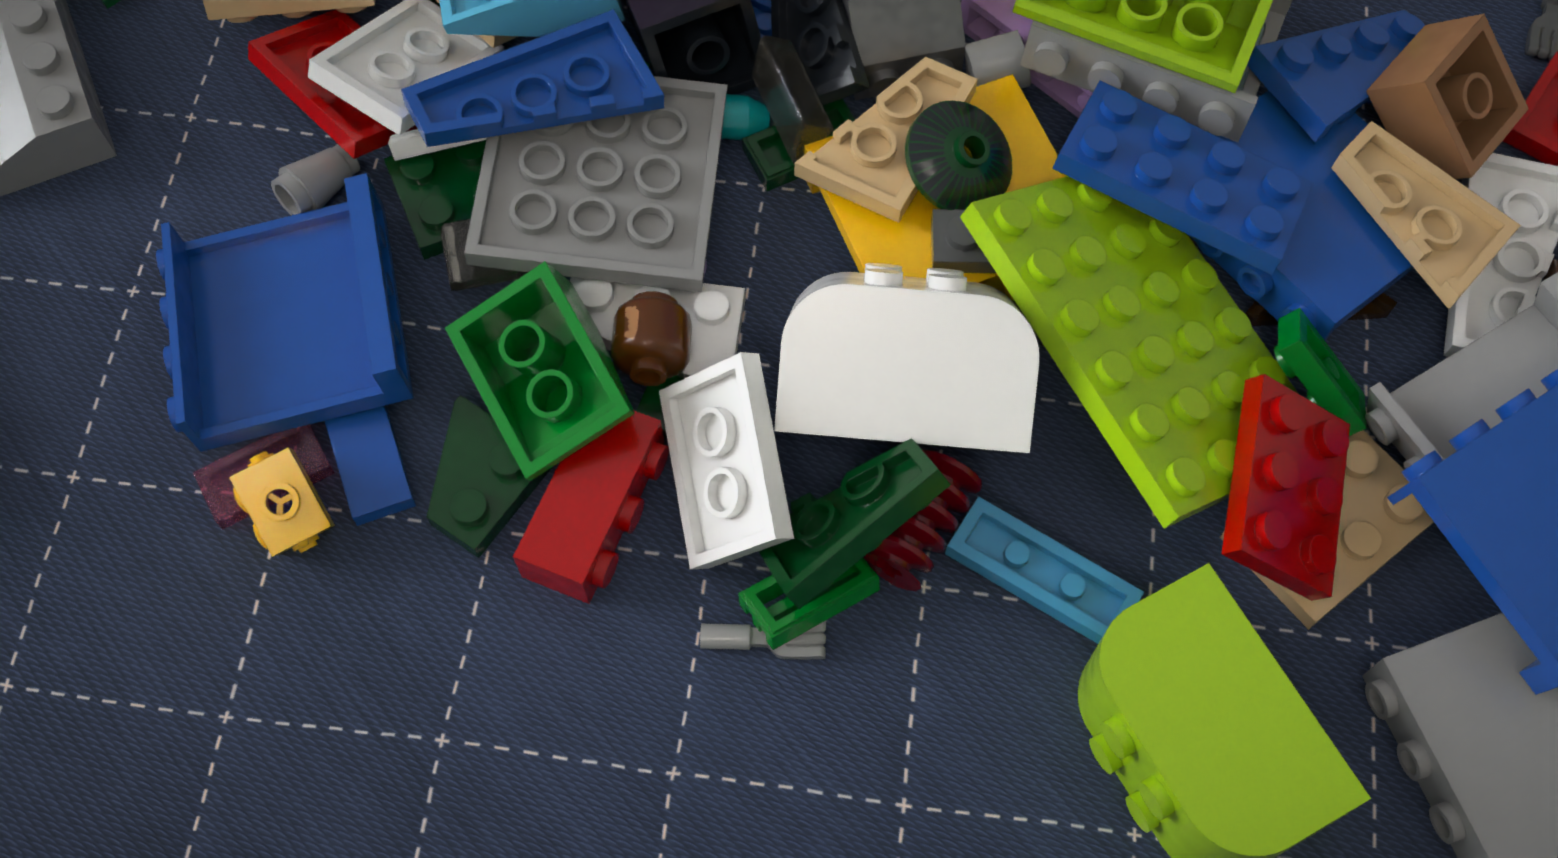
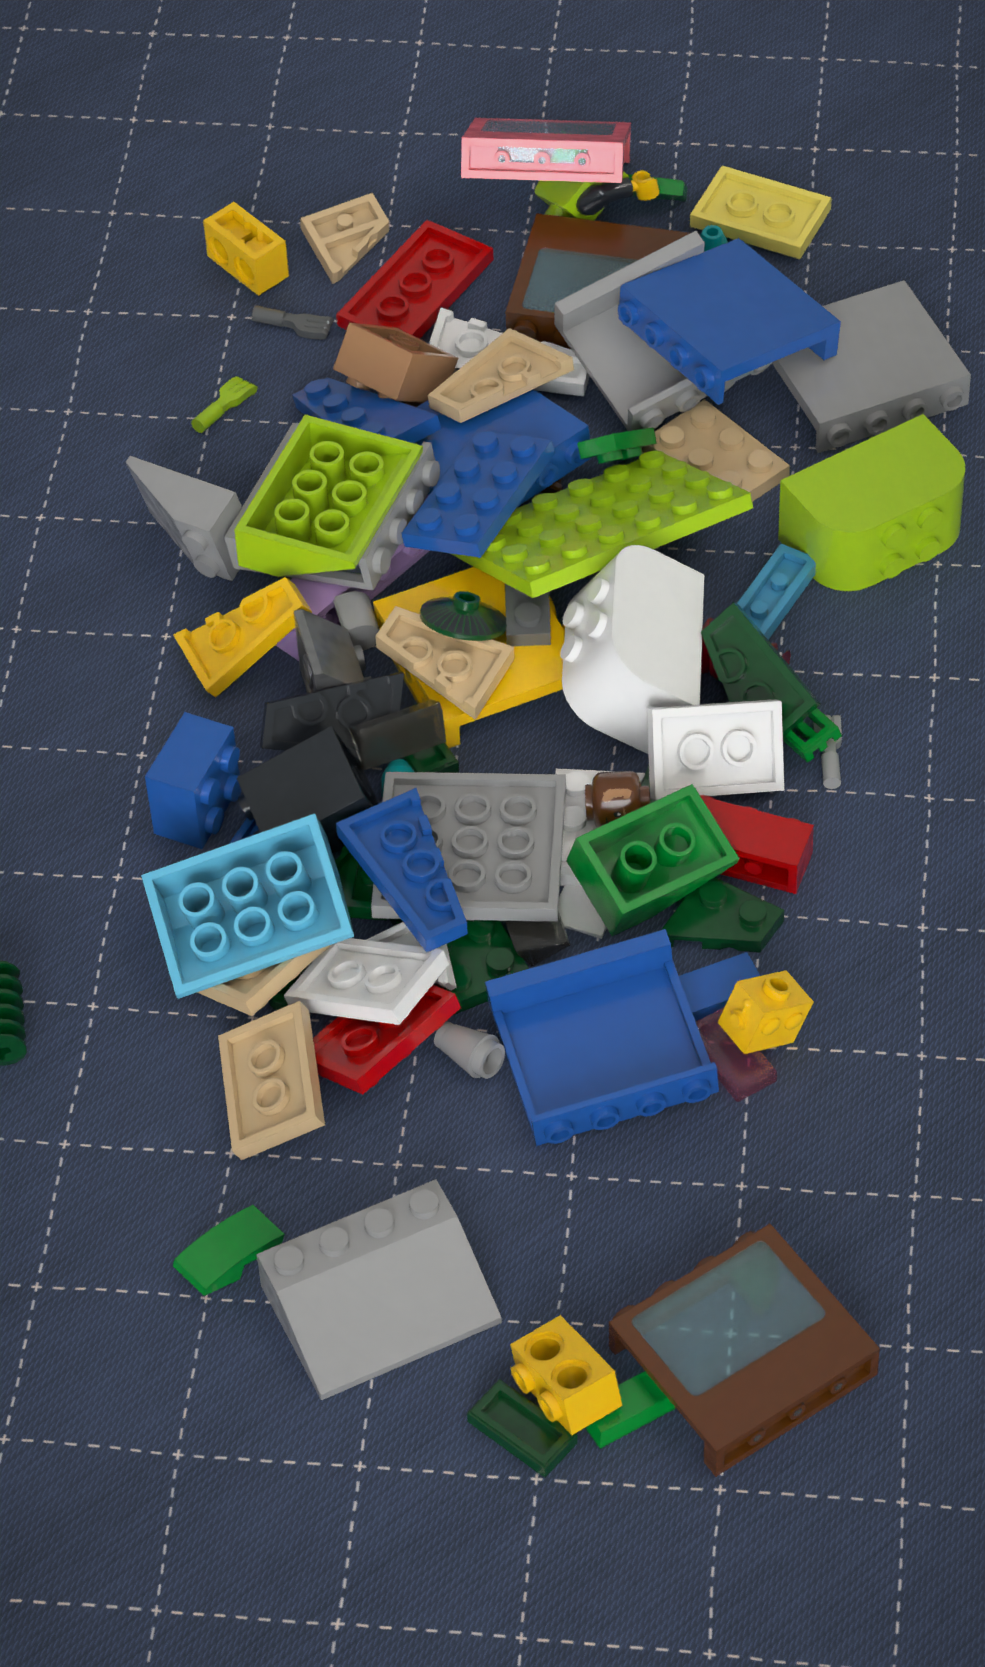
camera: 90 degrees left, 15 degrees down
red plate [1221,374,1350,601] -> none

